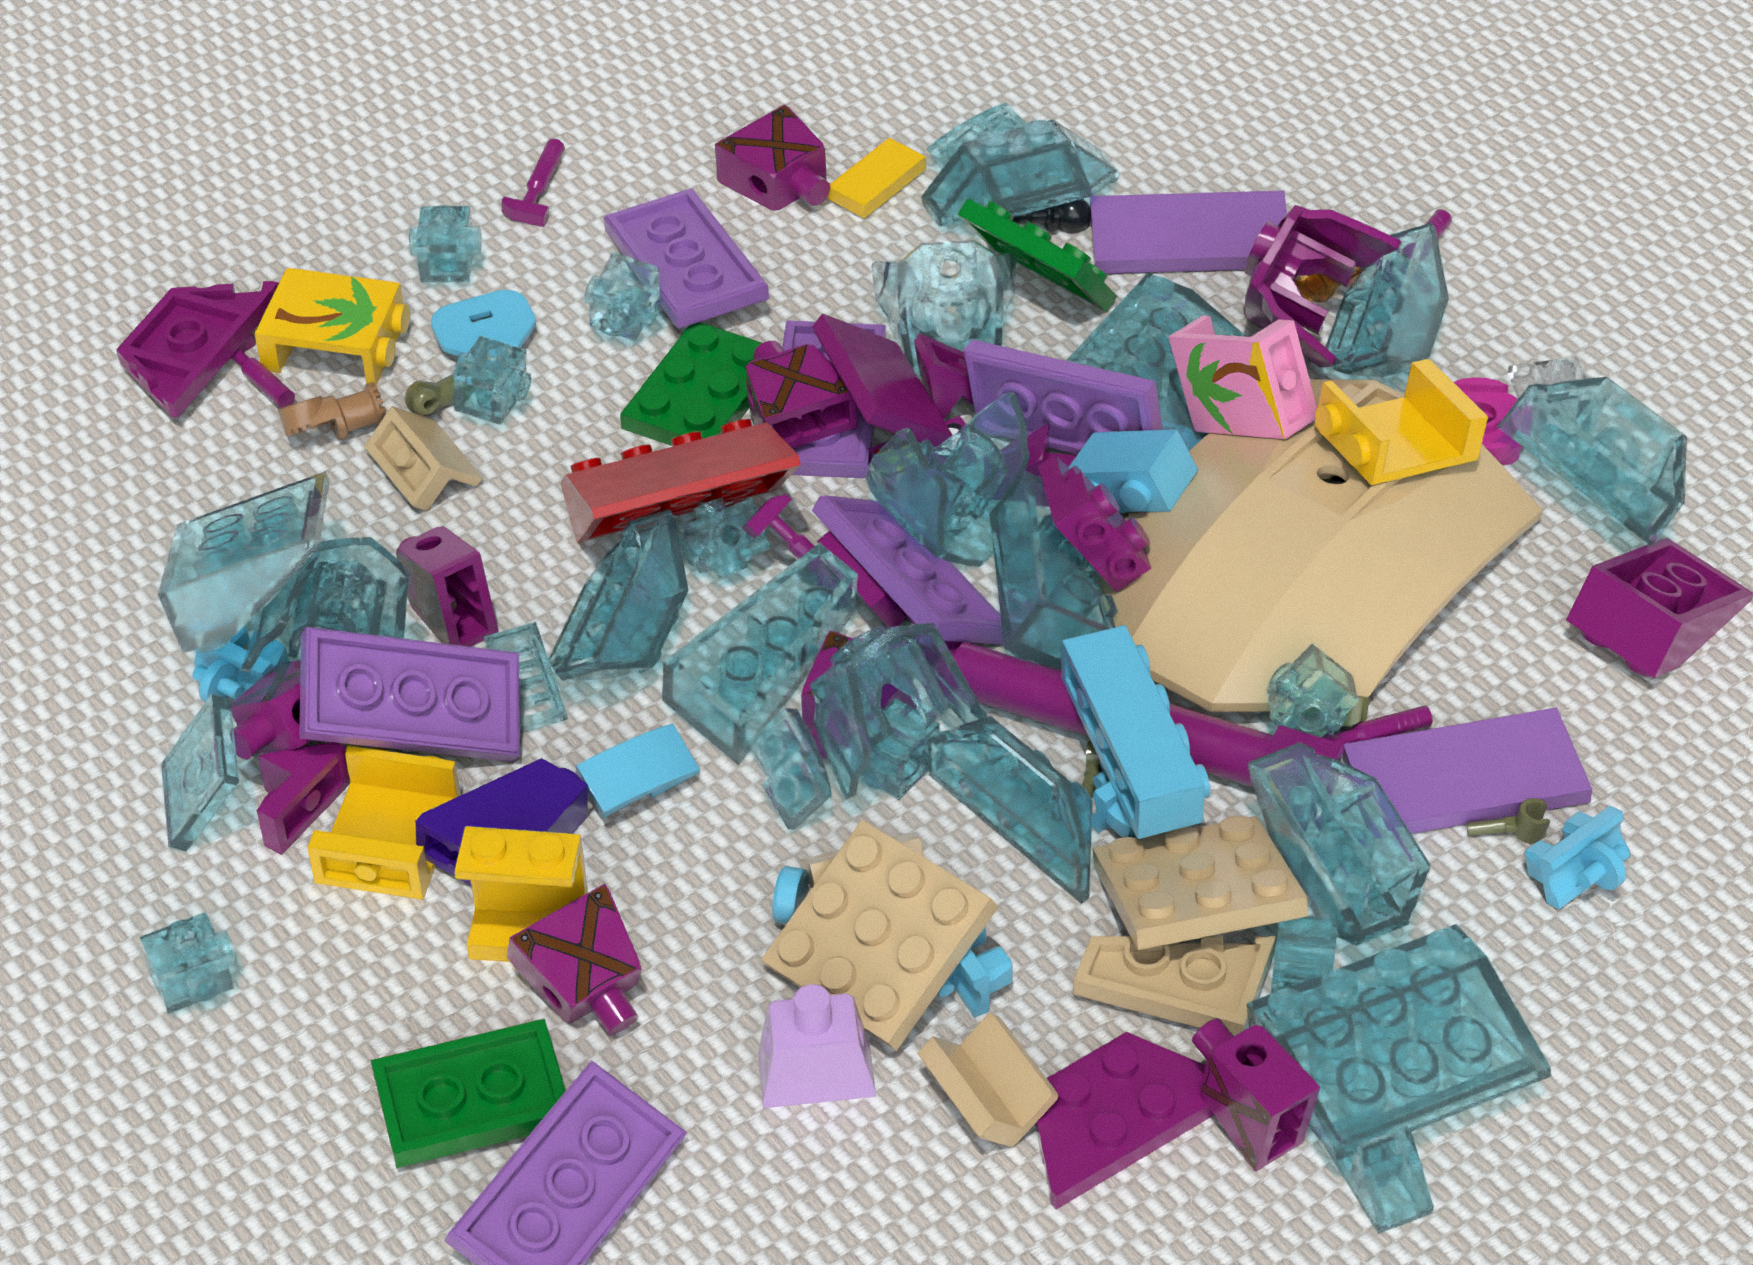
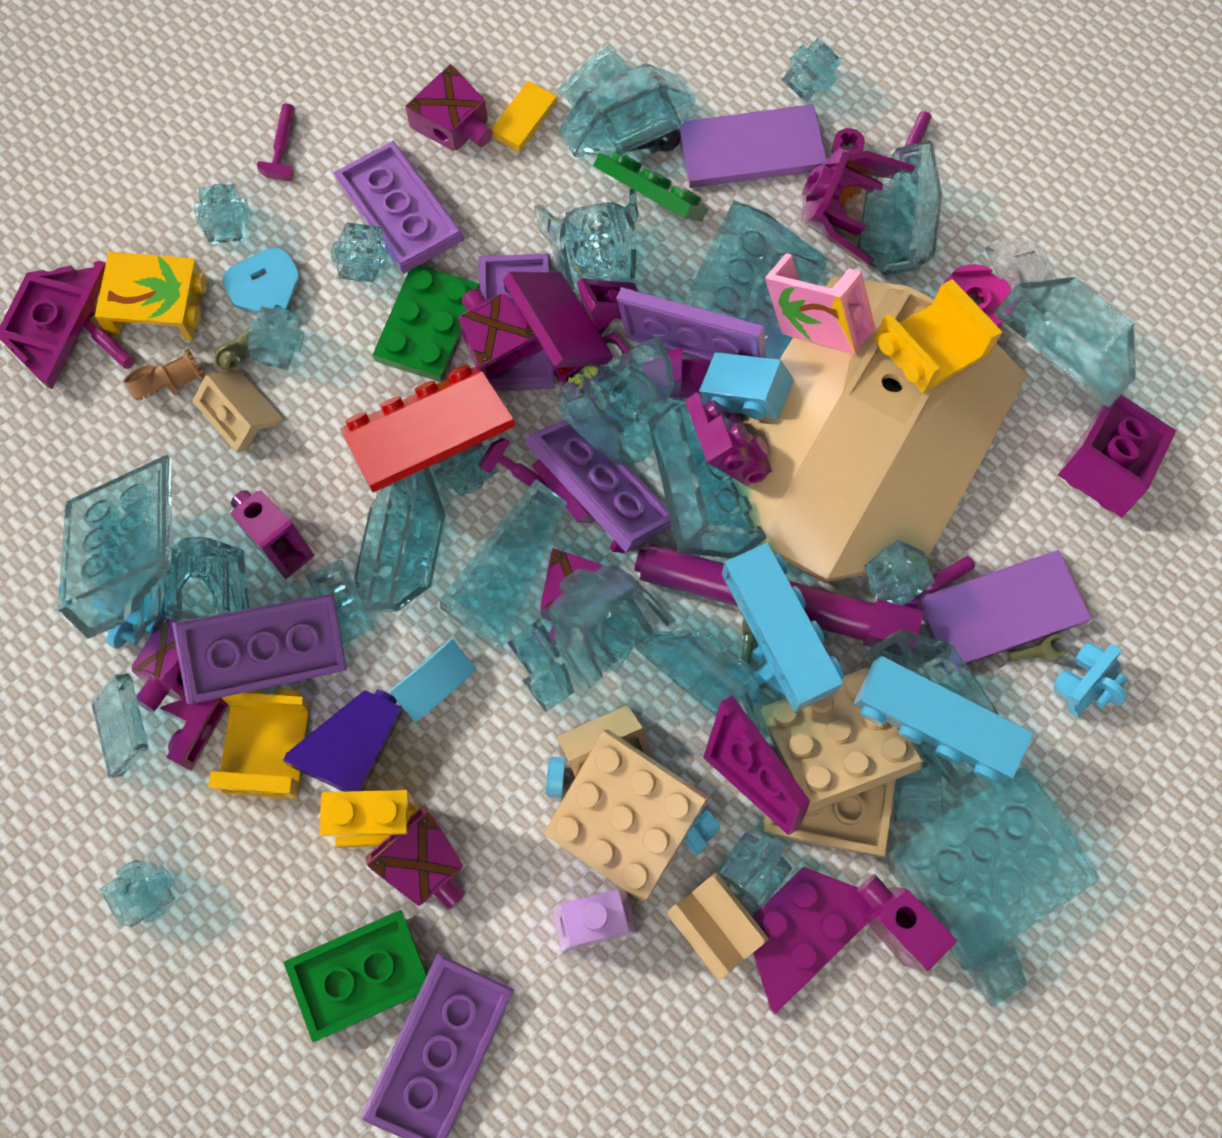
camera: 10 degrees left, 25 degrees up
none -> magenta wing [703,695,811,836]
none -> clear light blue brick [716,832,793,908]
none -> clear light blue brick [781,38,843,103]
none -> medium azure brick [853,656,1034,783]

